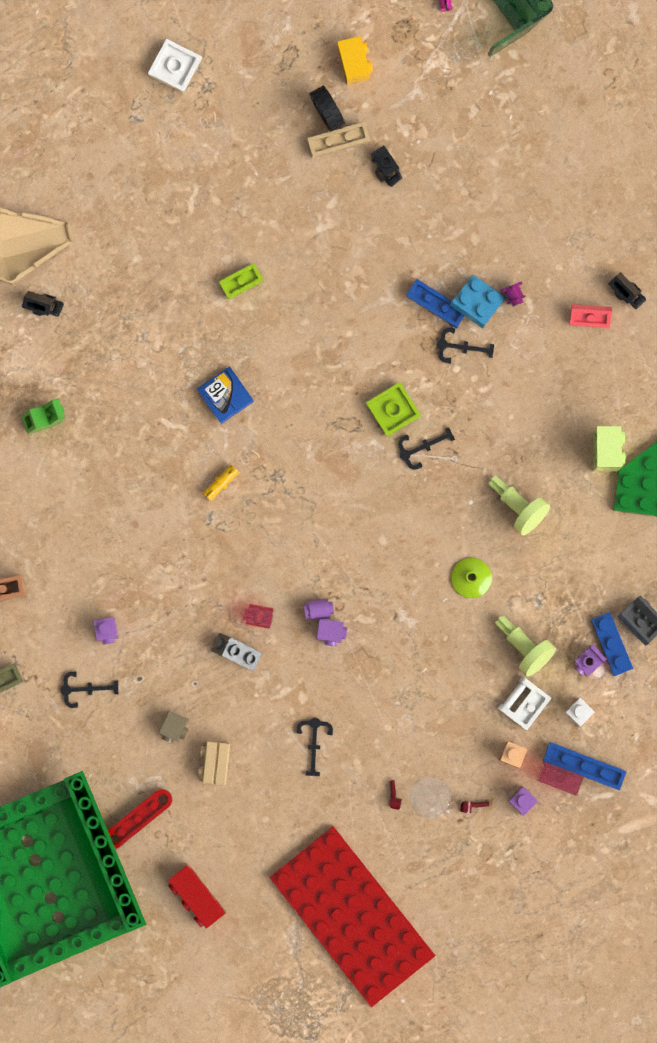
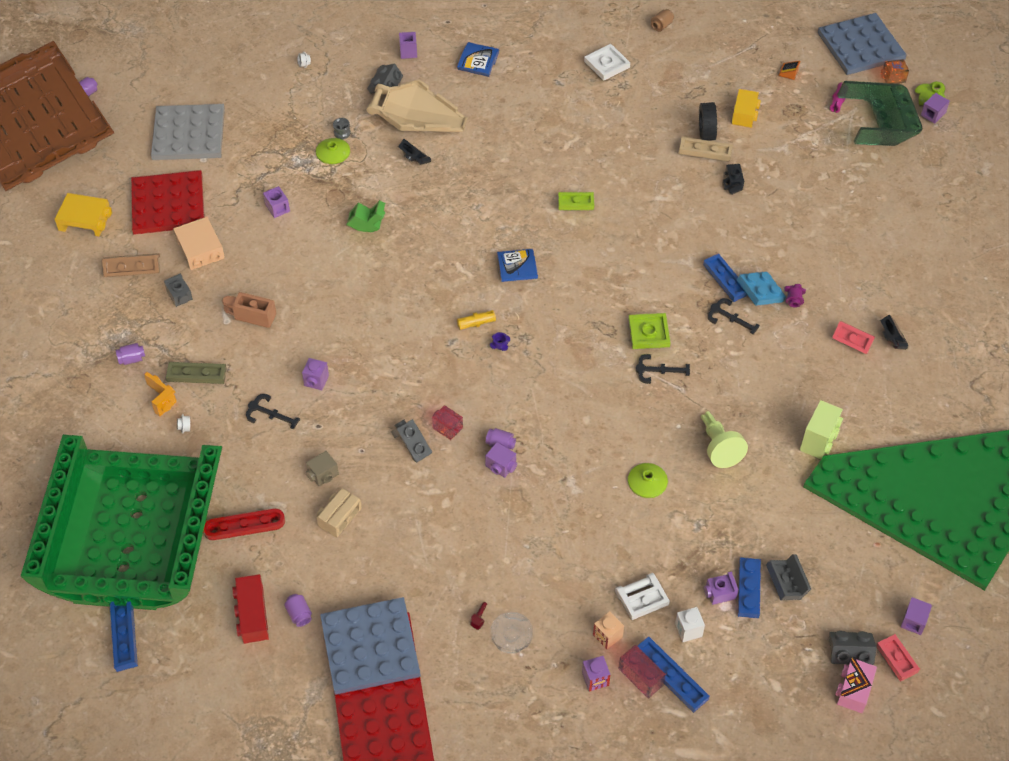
camera: 25 degrees right, 30 degrees down
black piece [297,718,333,776] -> none
dark red hand [460,801,489,814] -> none
yellowish green piece [495,615,556,677] -> none
none -> blue plate [110,601,138,672]
none -> white plate [177,414,190,433]
none -> medium lavender brick [284,594,312,627]
none -> sand blue plate [320,597,421,695]
none -> blue slope [457,42,500,77]
none -> dark purple plate [490,332,510,351]

